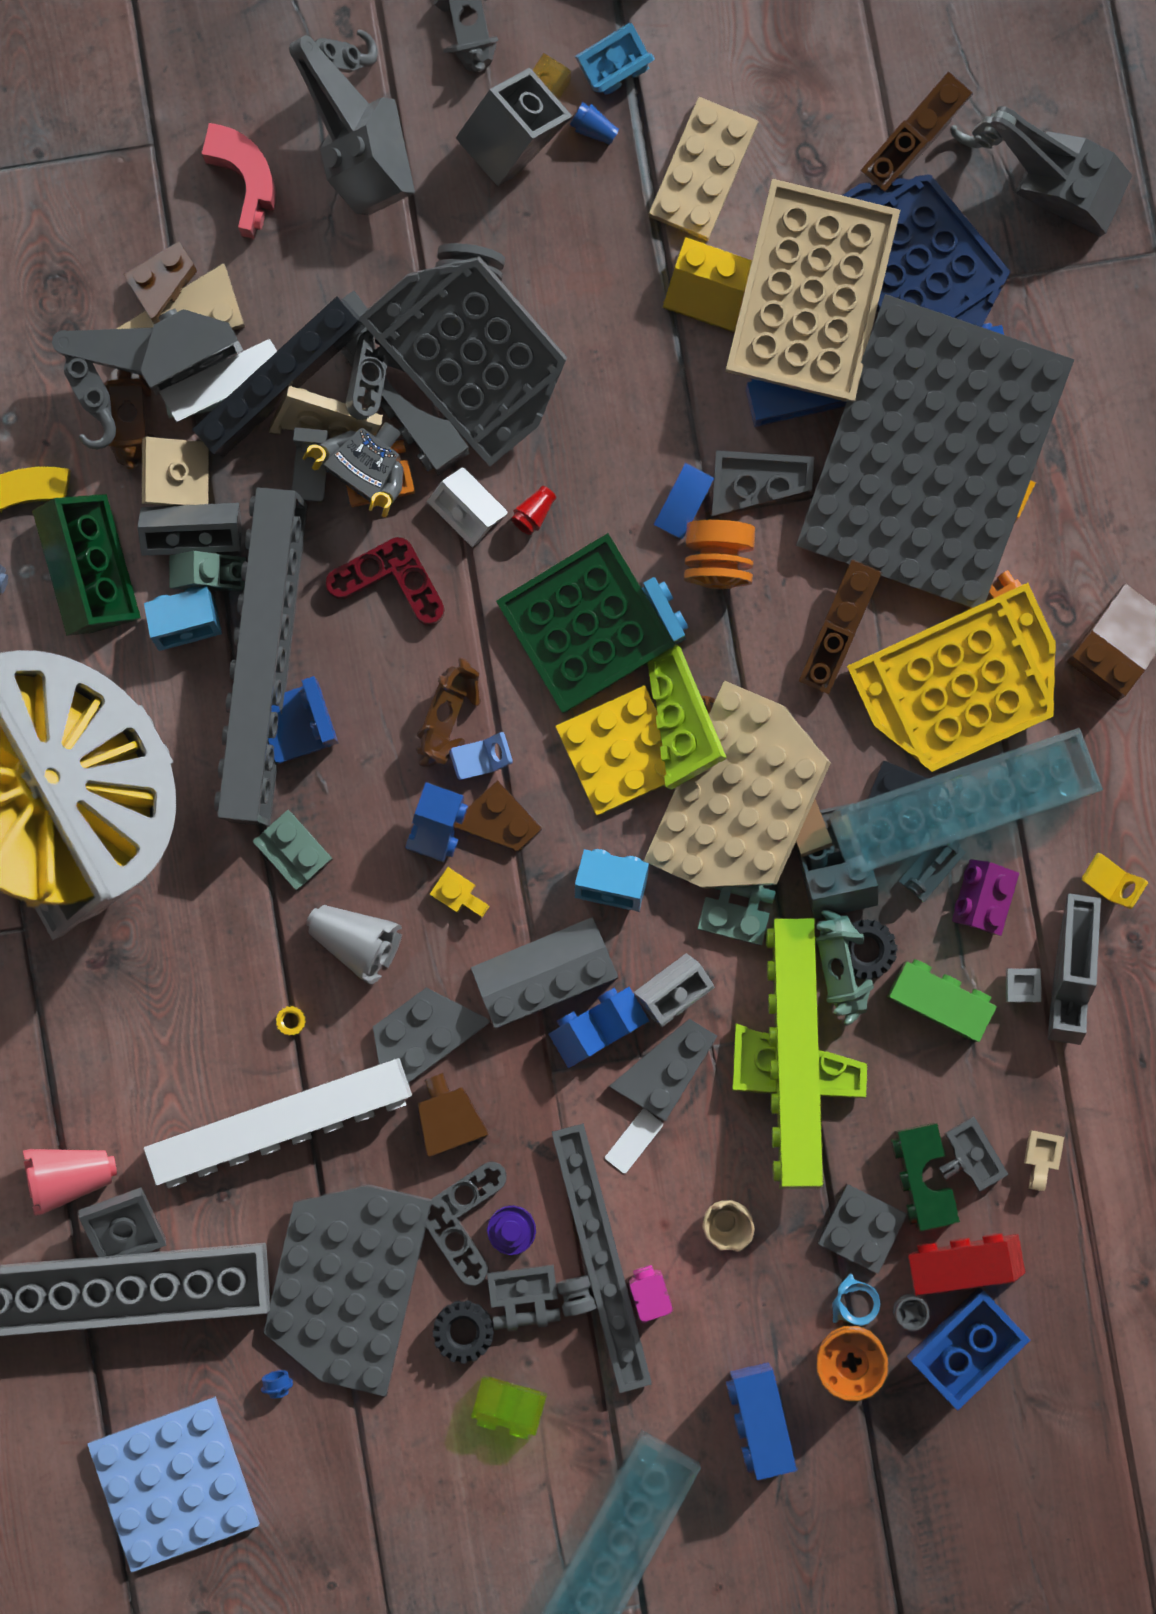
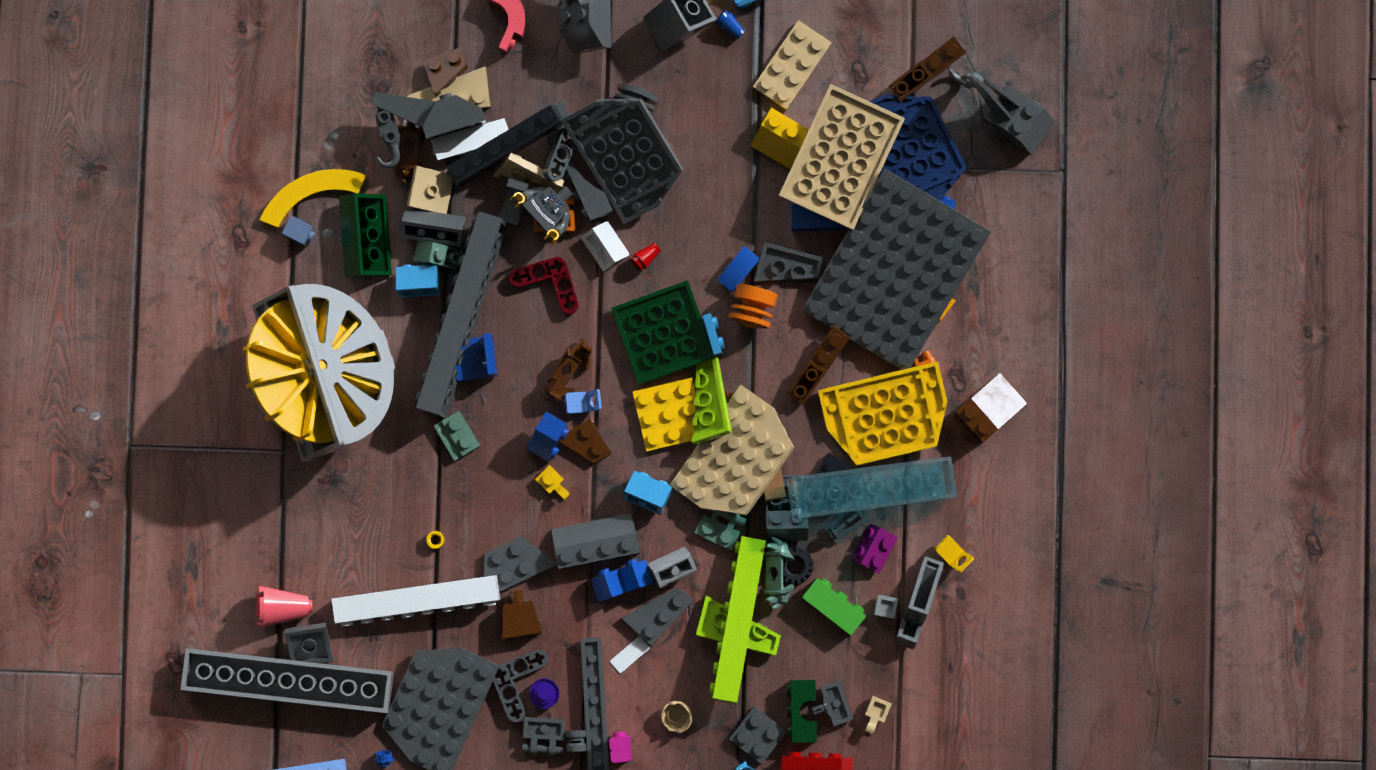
camera: 10 degrees right, 0 degrees up
light grey cone [306,905,402,984] -> none
black tyre [433,1300,494,1363] -> none

